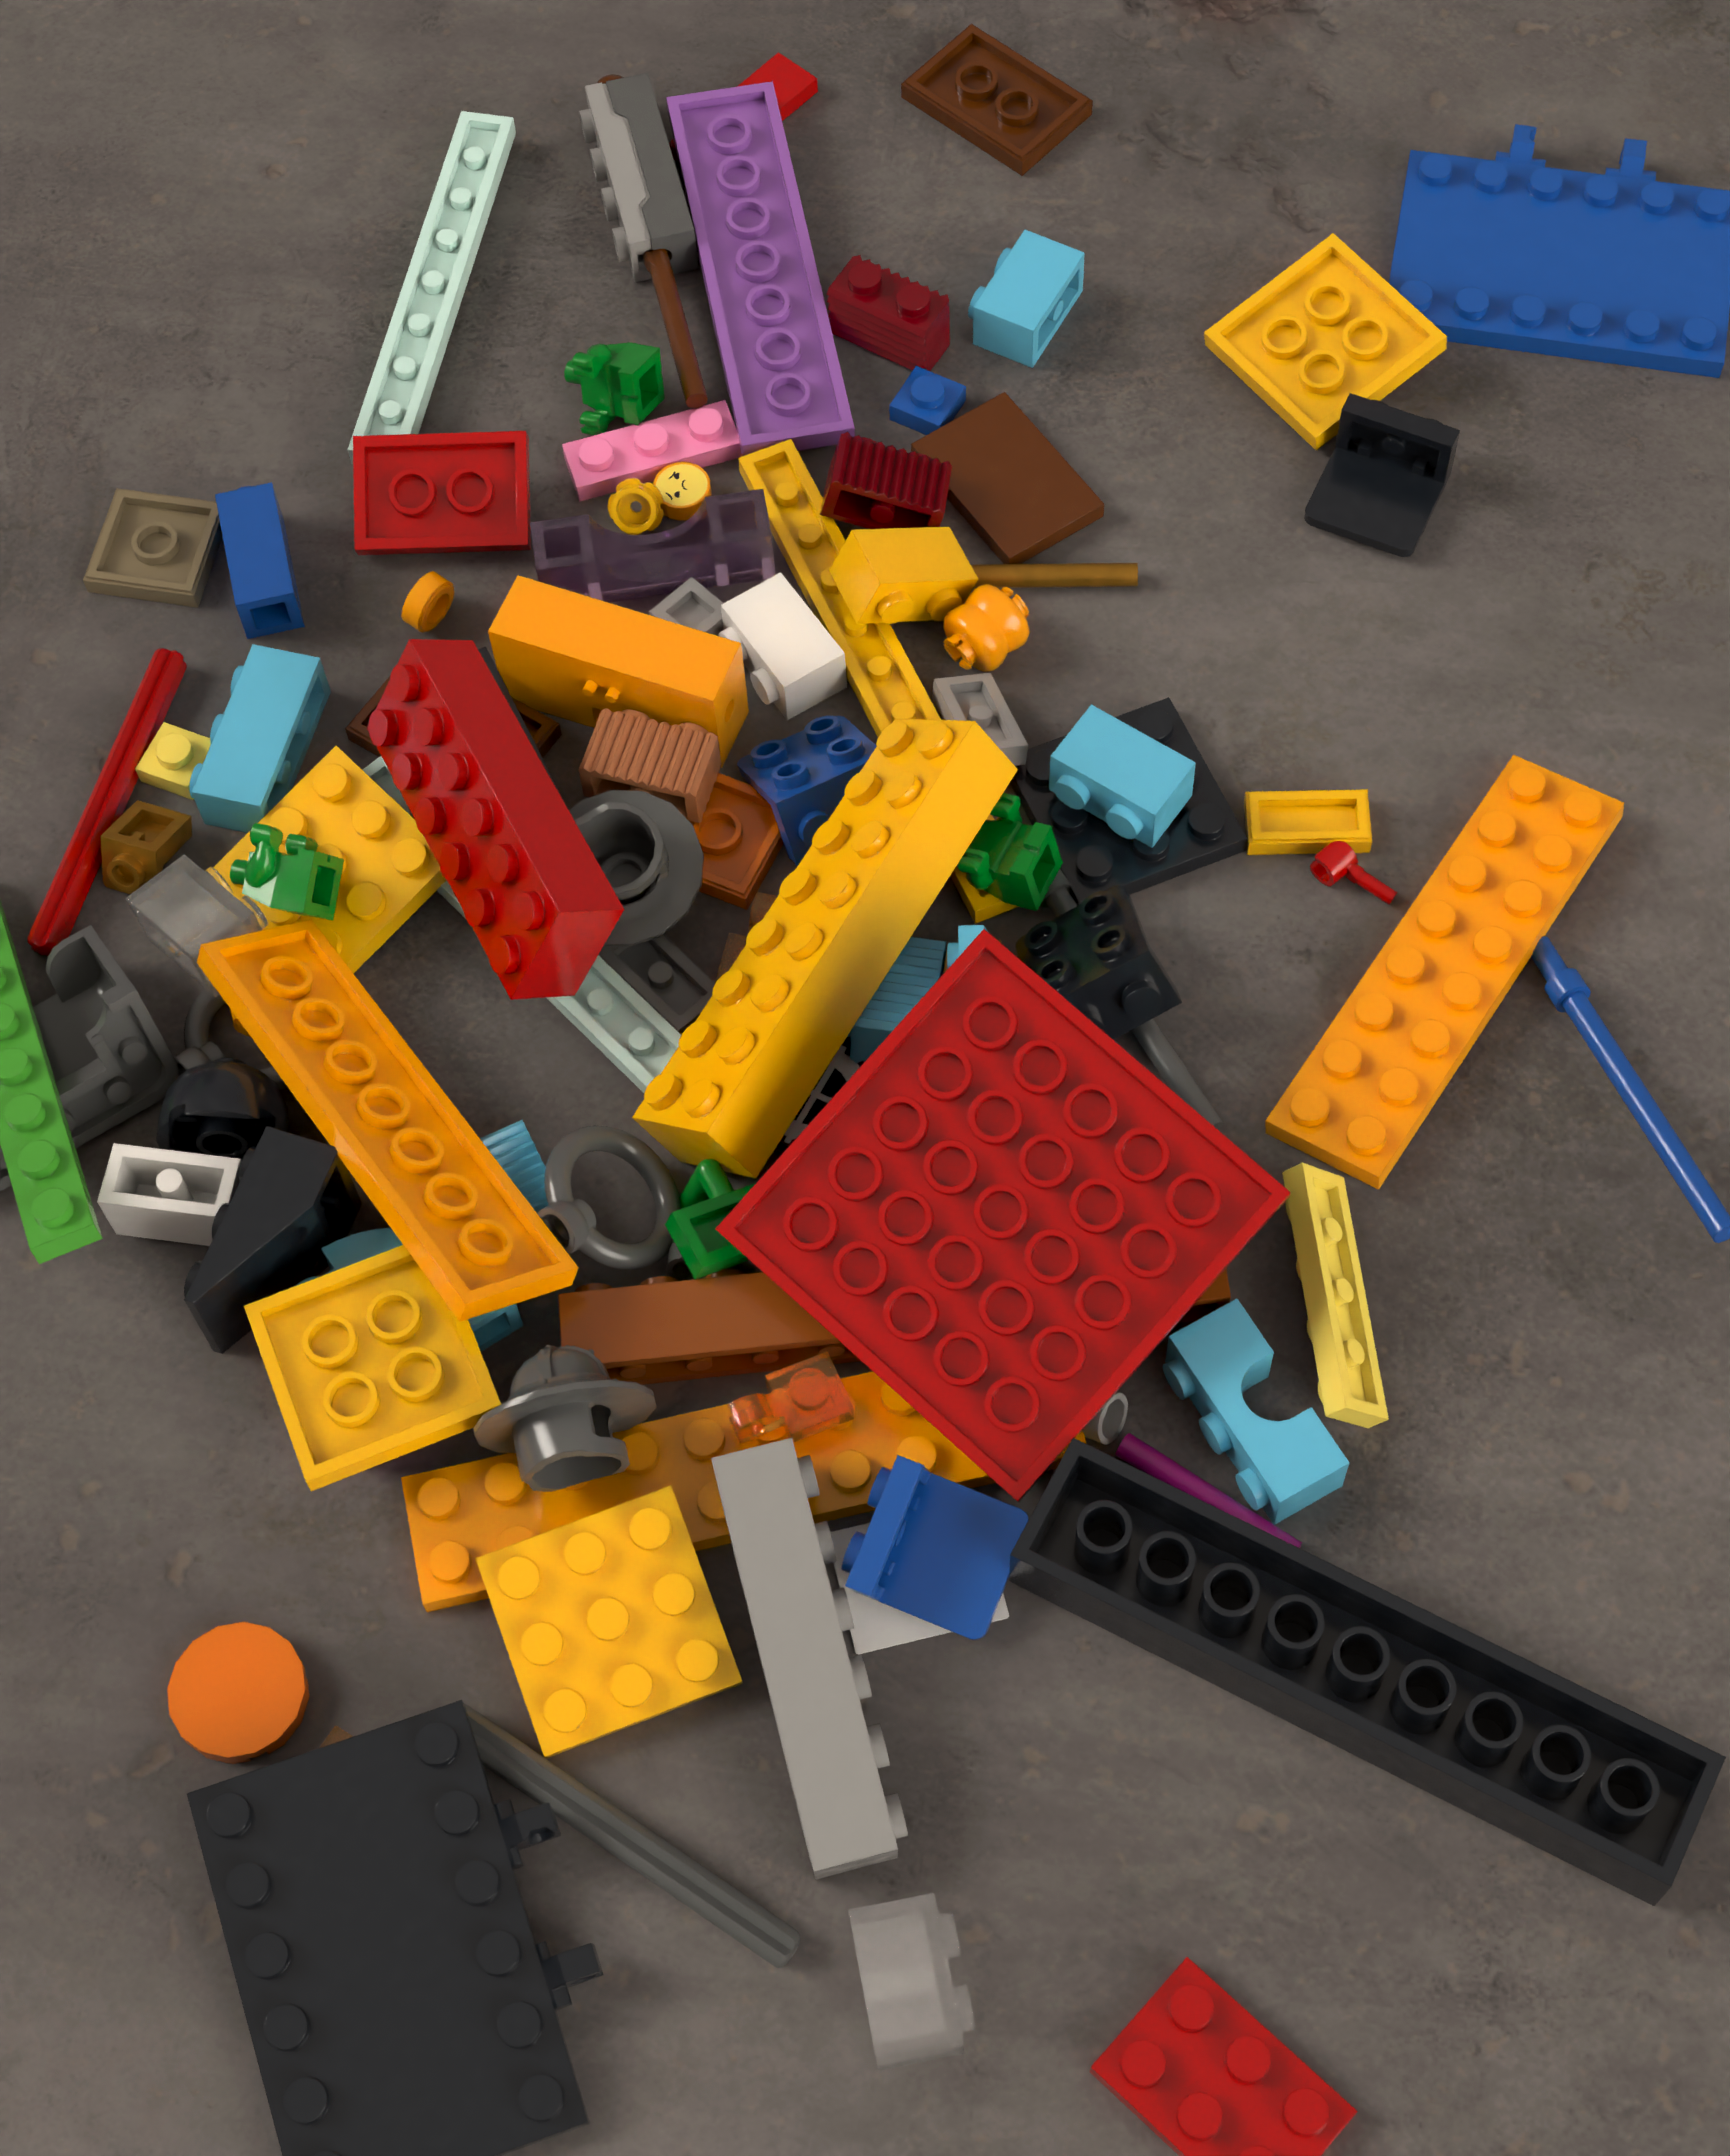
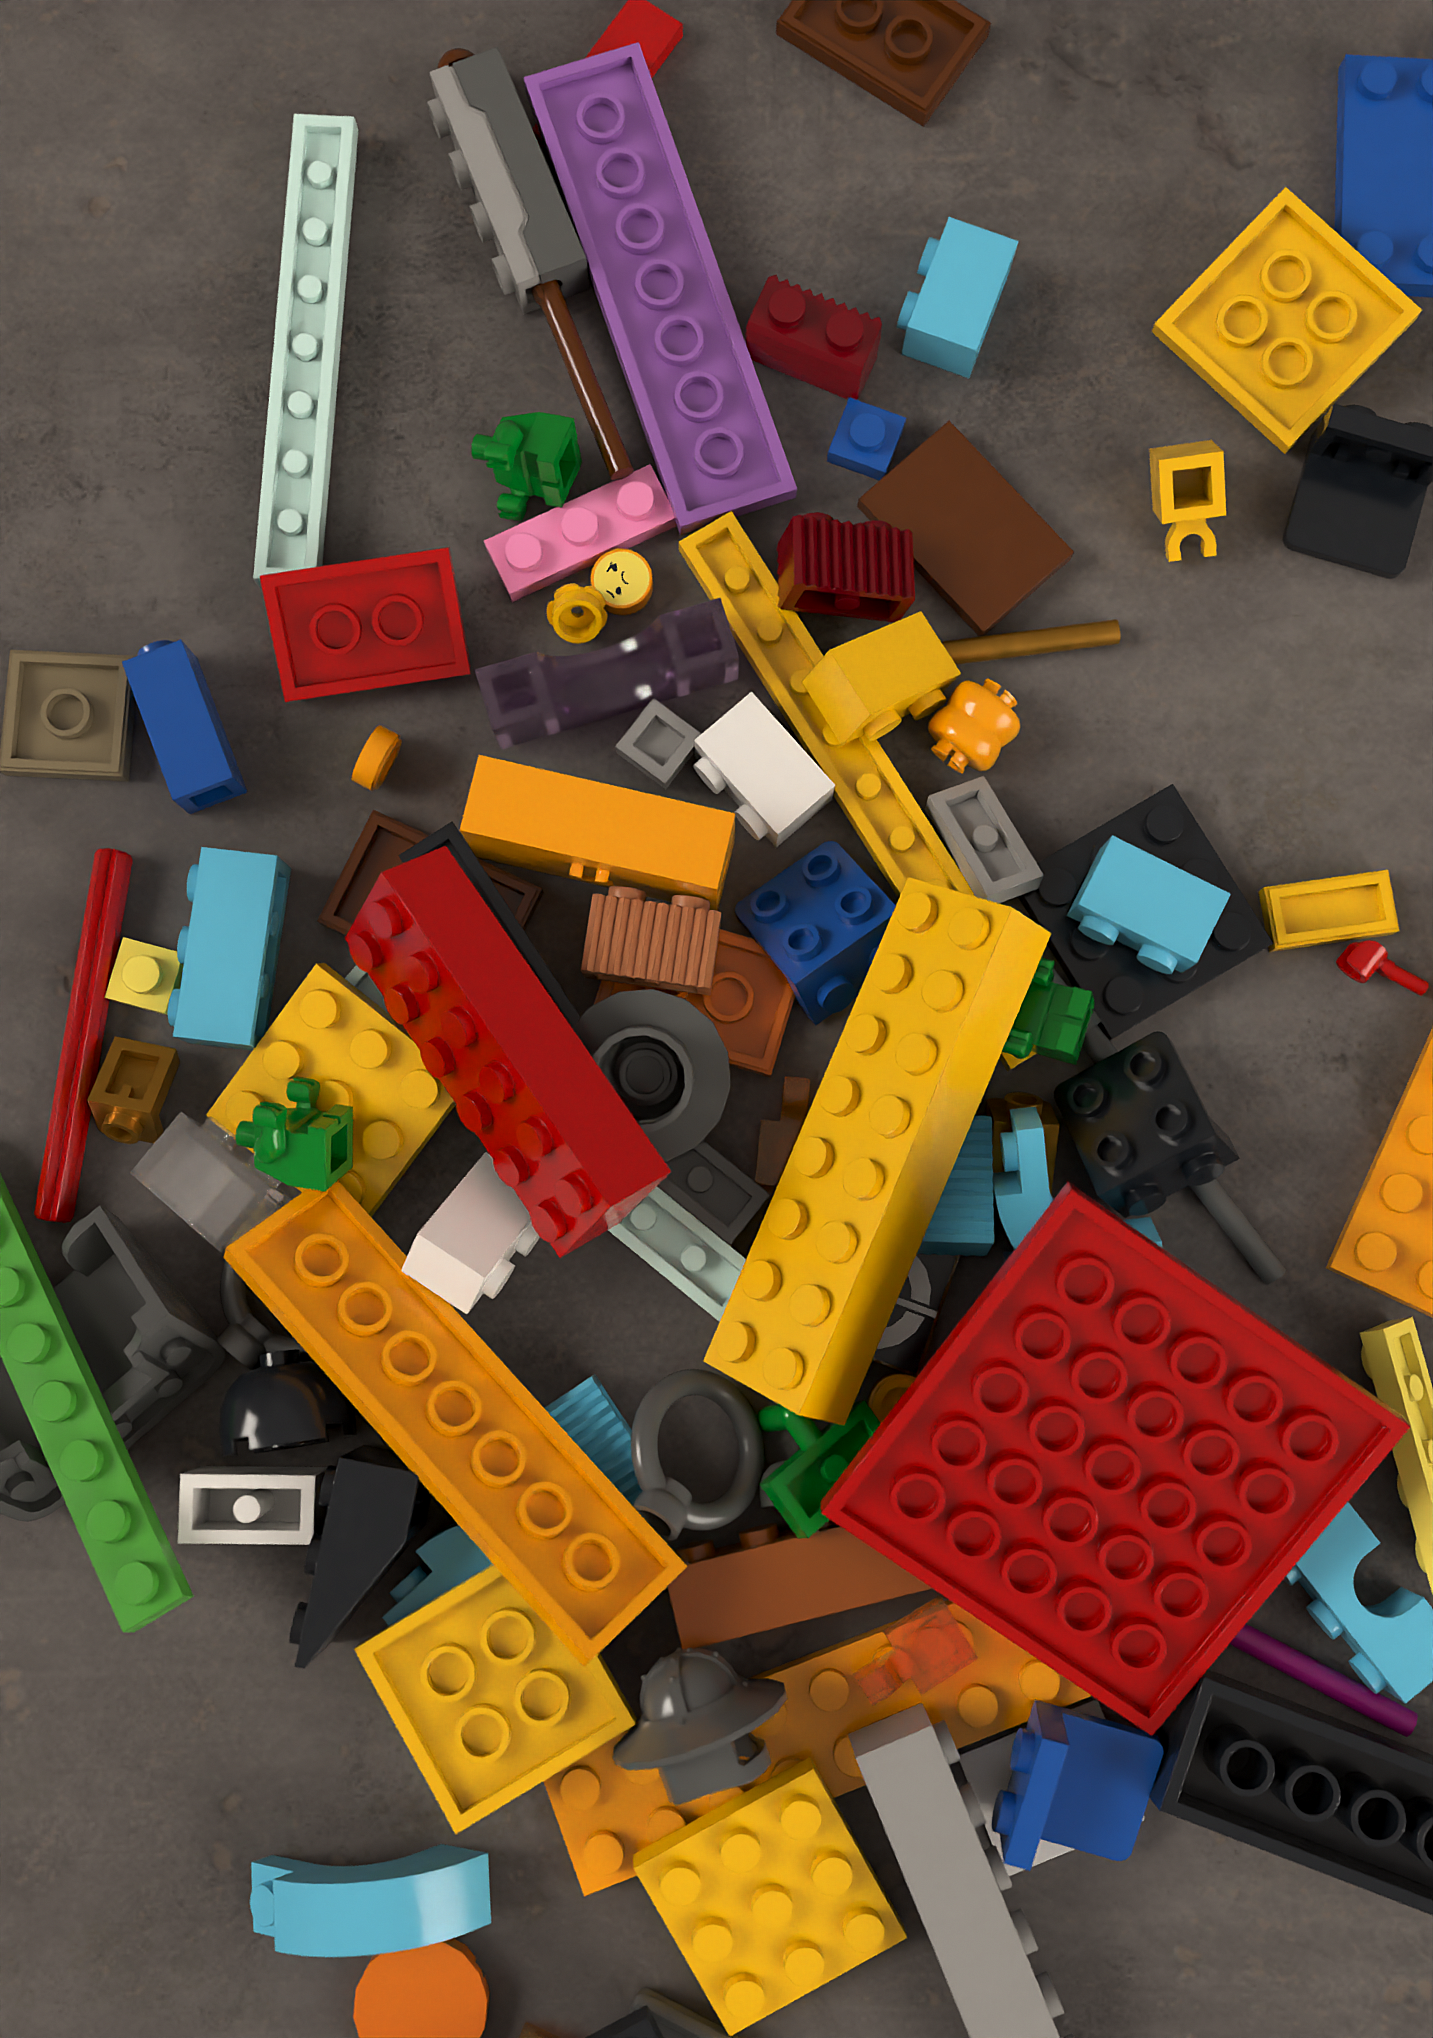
camera: 10 degrees left, 20 degrees up
none -> medium azure arch [250,1844,491,1957]
none -> white brick [401,1152,540,1314]
none -> yellow brick [1149,440,1226,562]

